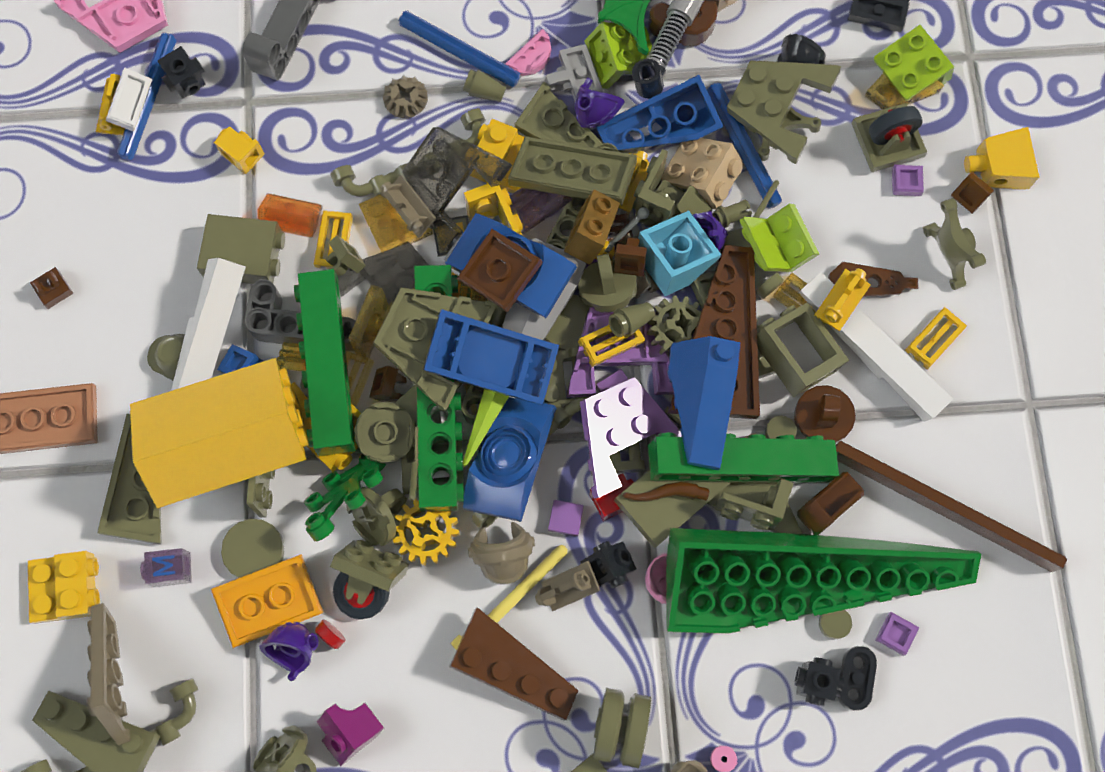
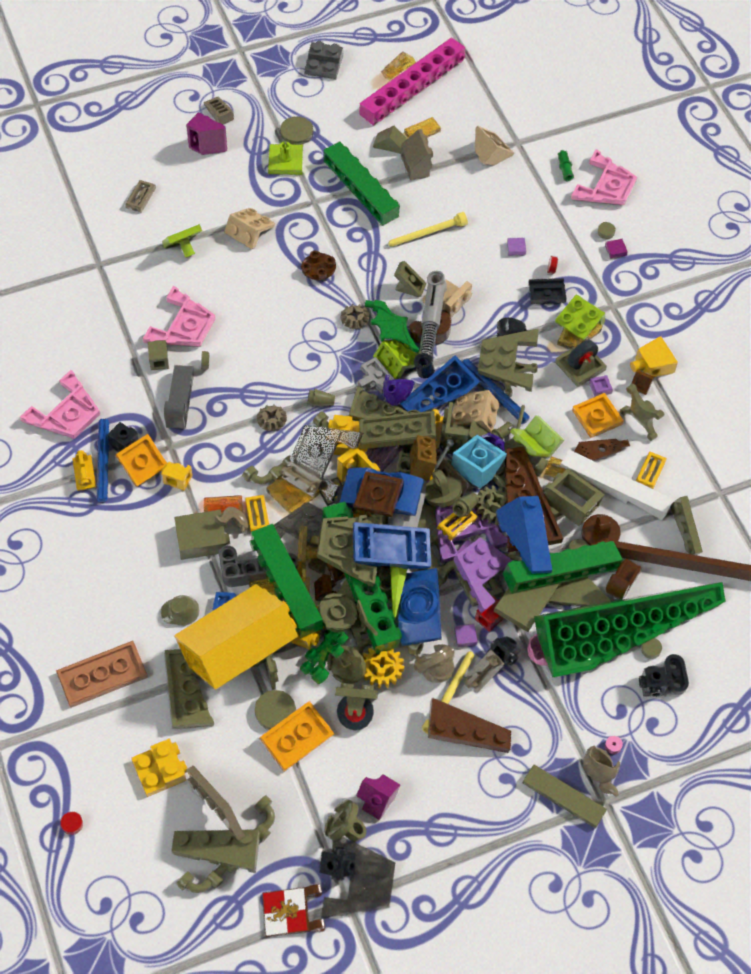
camera: 20 degrees left, 15 degrees down
reddish brown tile [30,267,74,309] -> none
white tile [105,68,152,132] -> none
clear purple brick [140,548,192,587] -> none
white slope [171,258,246,391] -> none
dark purple helmet [259,622,318,681] -> none
red tile [315,619,346,649] -> none
olive tile [326,235,366,276] -> none
blue axle [399,11,520,87] -> none
bright pink tile [505,28,551,76] -> none
olive wheel [593,688,651,768] -> none
reddish brown tile [614,237,647,276] -> none
reddish brown animal [623,482,709,501] -> none
olive bracket [714,479,794,531] -> none
yellow hinge [814,268,871,332] -> none
medium lavender tile [875,612,920,656] -> none
none -> light orange tile [115,434,167,487]
none -> dark tan piece [213,507,249,533]
none -> light orange tile [572,393,624,438]
none -> olive wing [670,496,703,555]

